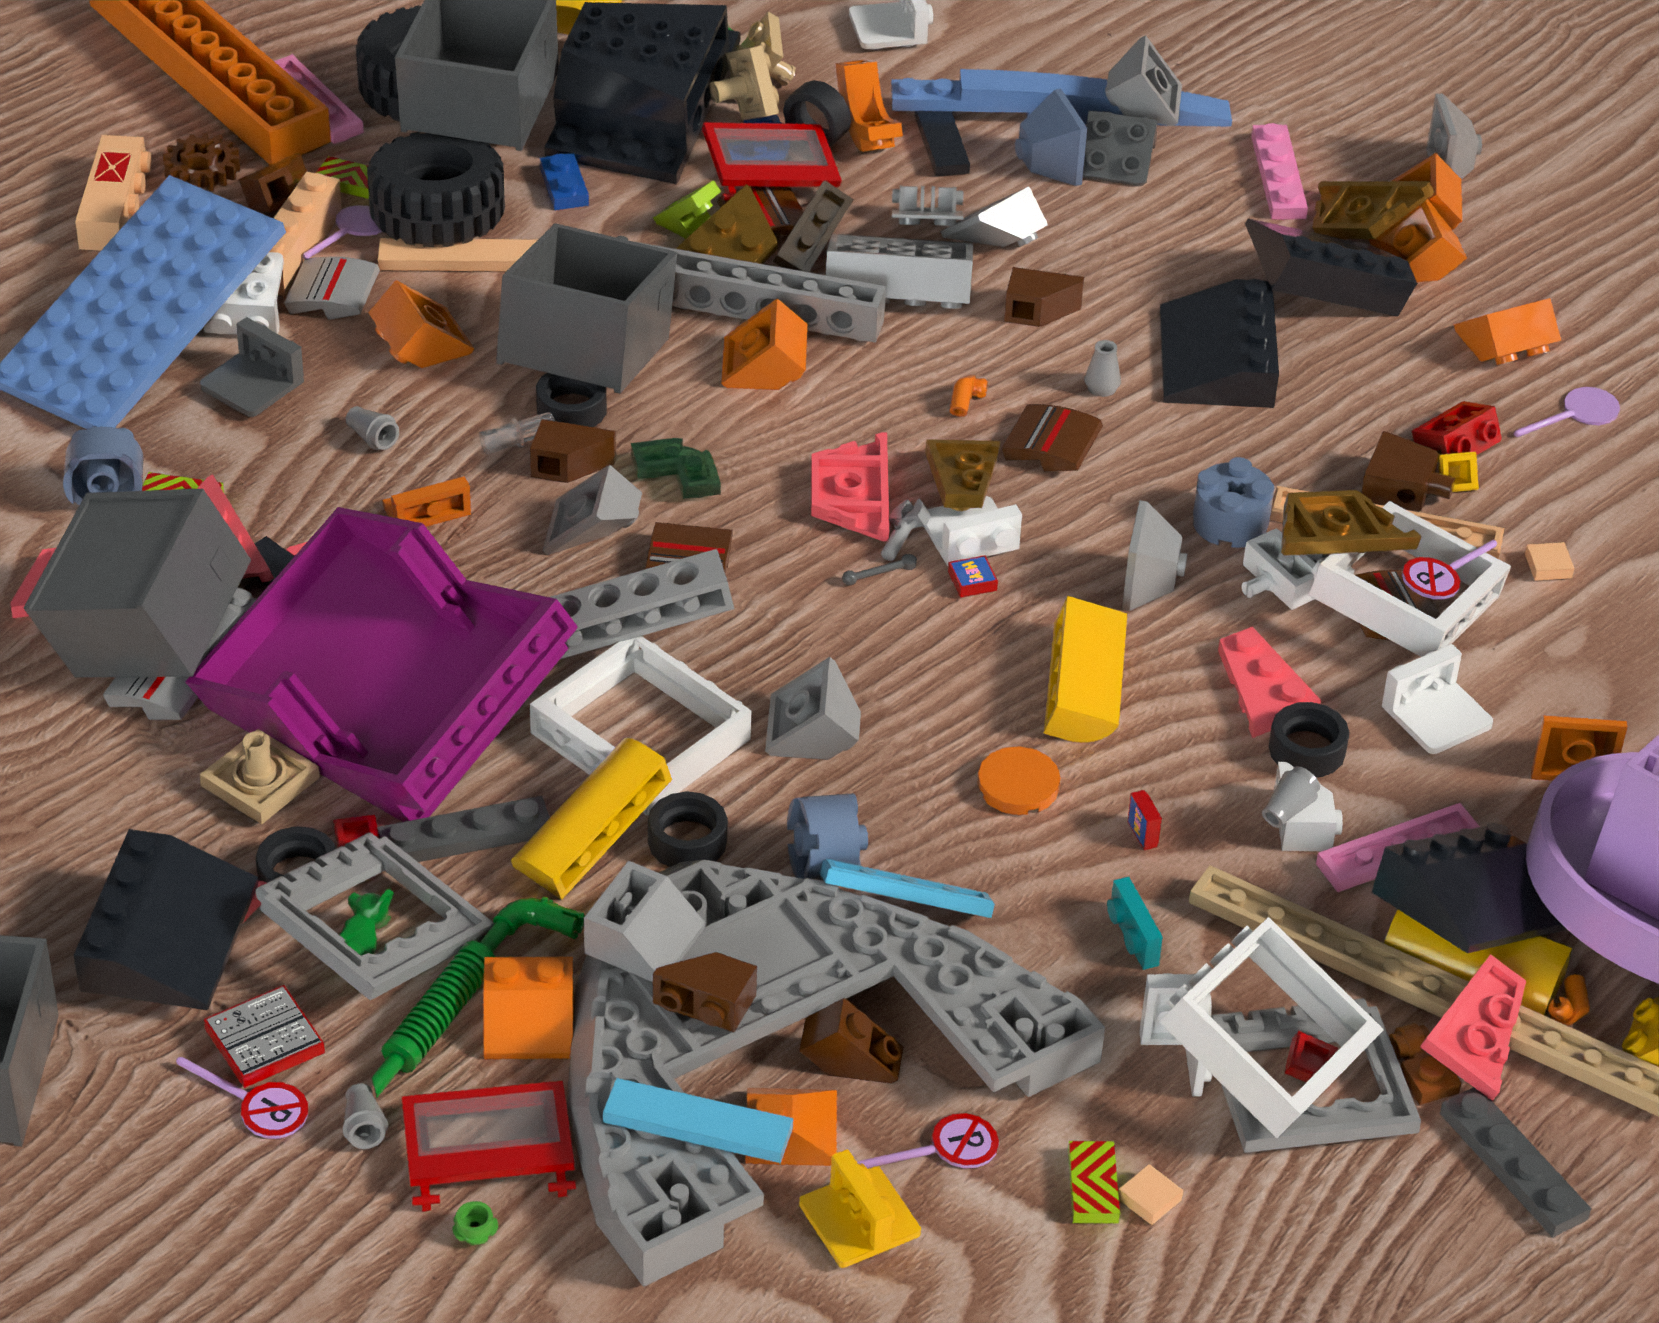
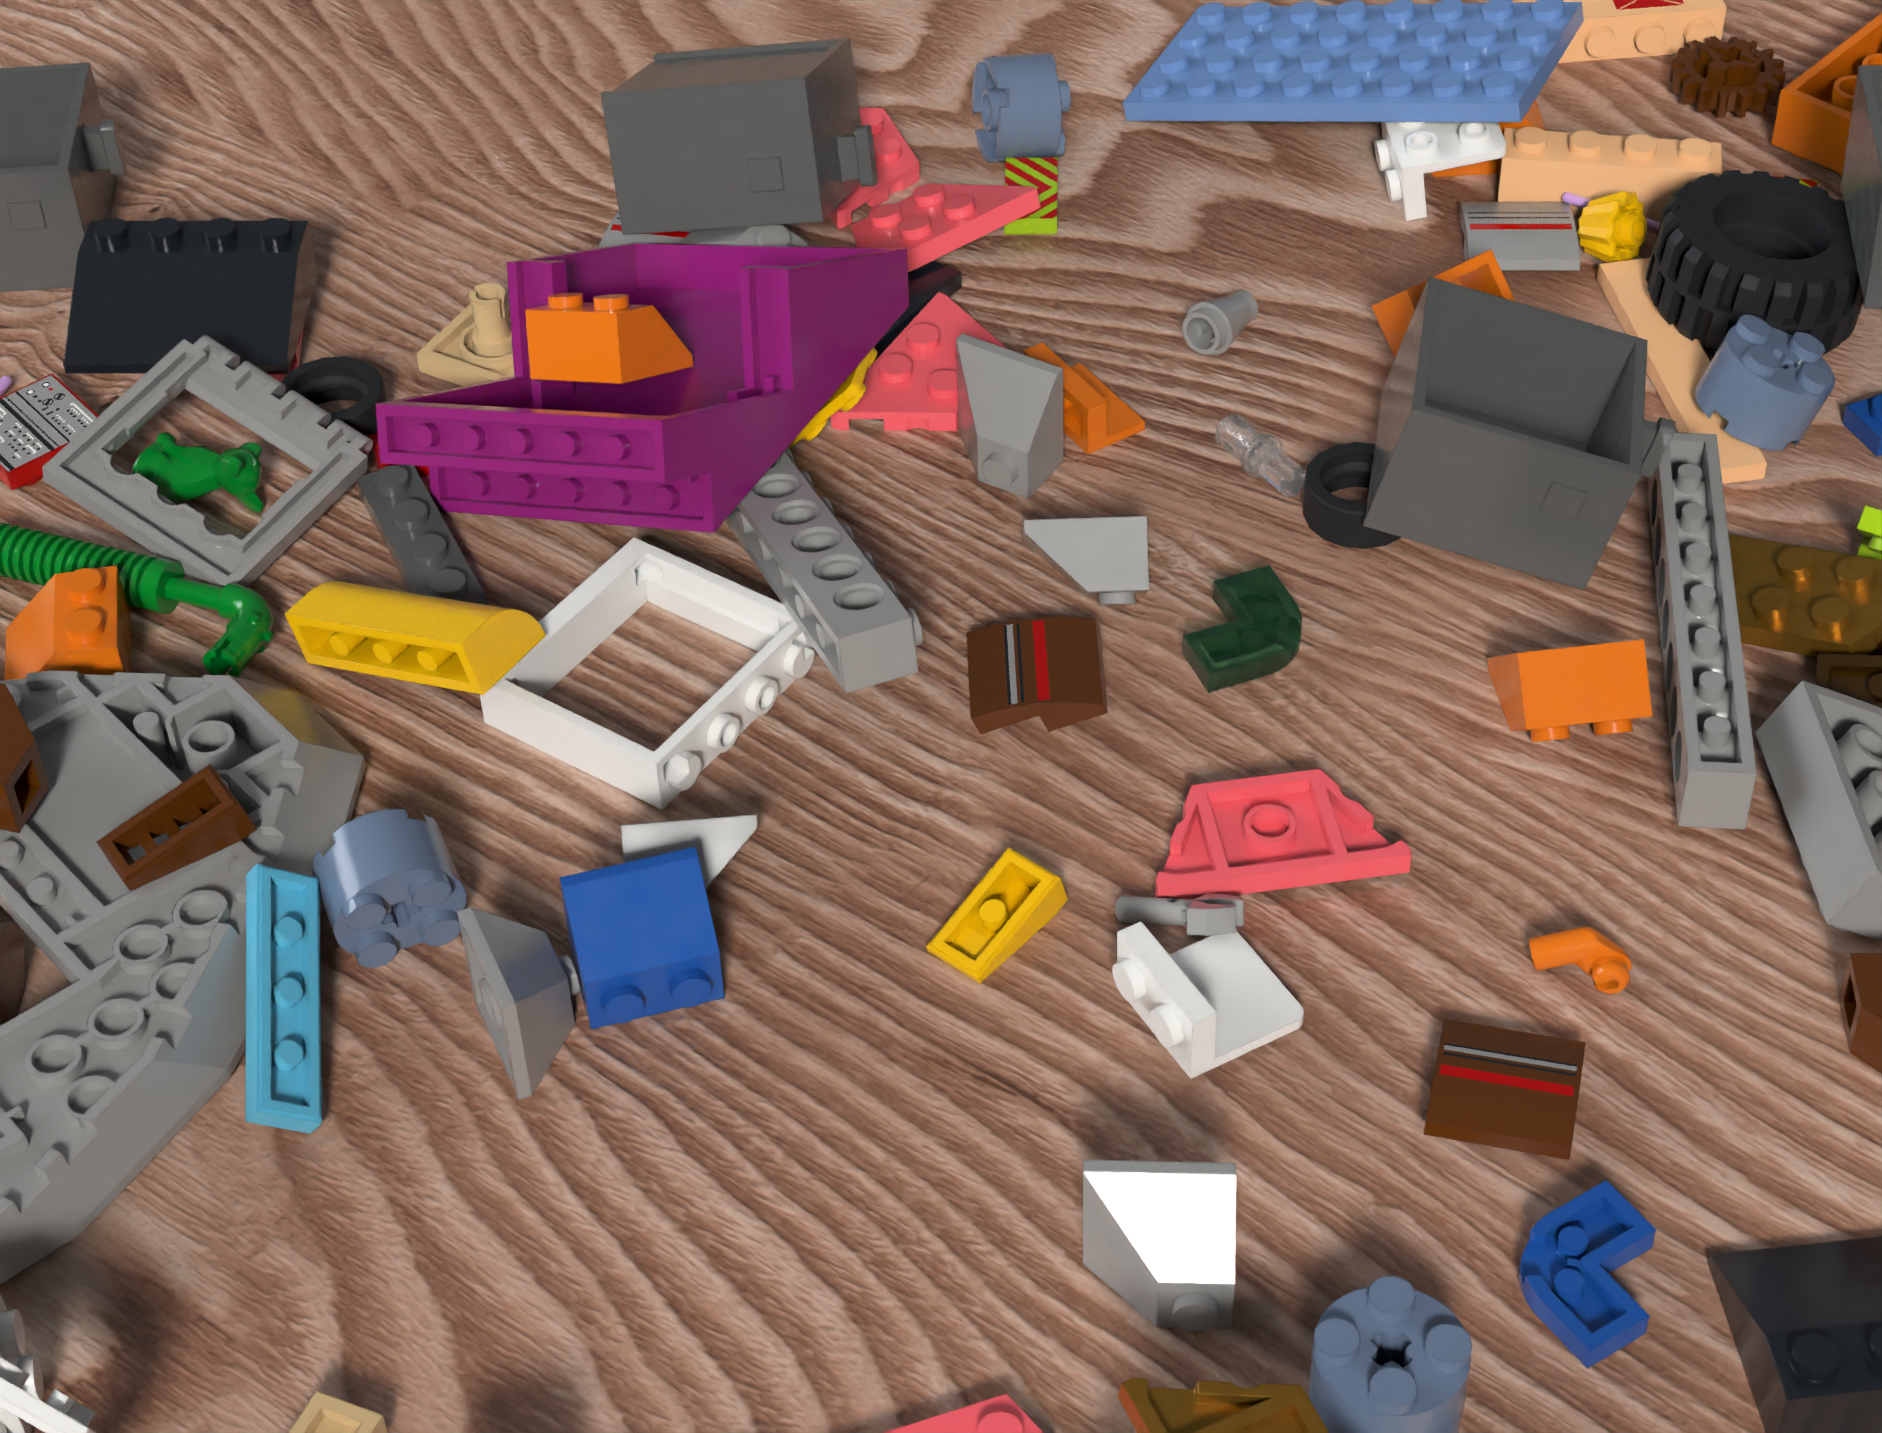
camera: 85 degrees right, 0 degrees up
dark grey bracket [200,317,304,417] -> none
reddish brown slope [238,153,307,213] -> none
reddish brown slope [530,419,616,483] -> none
light grey slope [584,860,705,982] -> none
black tyre [648,791,728,867] -> none
dark grey hinge [842,554,917,586] -> none
pearl gold wing [925,439,1000,511] -> none
tile [948,555,998,598] -> none
orange tile [977,746,1061,815] -> none
yellow brick [1044,596,1127,743] -> none
light grey cone [1084,340,1121,397] -> none
teal plate [1107,877,1163,970] -> none
red tile [1127,790,1162,850] -> none
none -> reddish brown slope [96,764,257,891]
none -> light grey slope [457,907,580,1100]
none -> orange slope [525,293,693,384]
none -> blue slope [559,847,725,1029]
none -> yellow slope [926,847,1068,984]
none -> light grey slope [956,333,1064,499]
none -> blue plate [1519,1180,1656,1369]
none -> yellow piece [1577,191,1647,263]
none -> sand blue brick [1695,315,1835,451]

